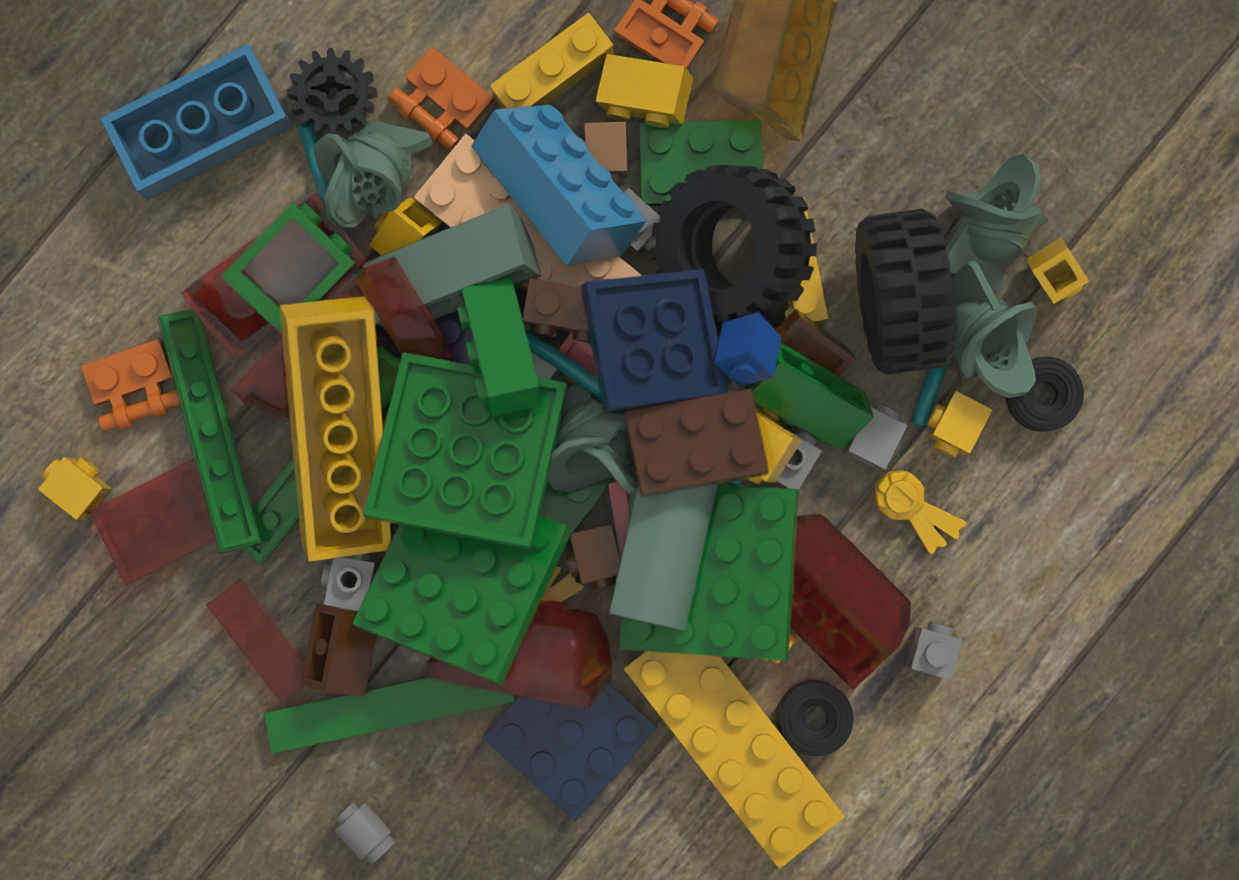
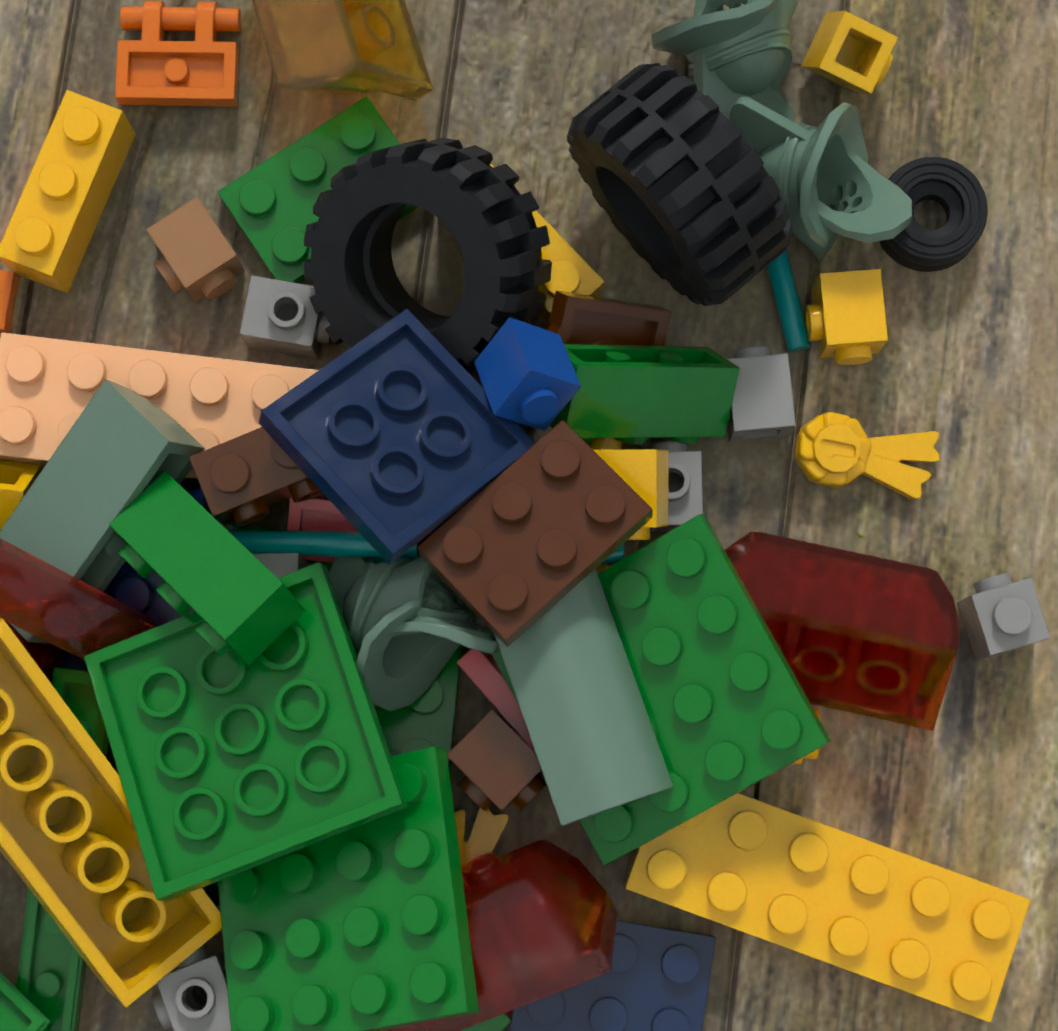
camera: 25 degrees left, 5 degrees down
dark azure brick [471,104,646,266] -> none
yellow brick [596,54,694,128] -> none
black tyre [777,680,854,757] -> none

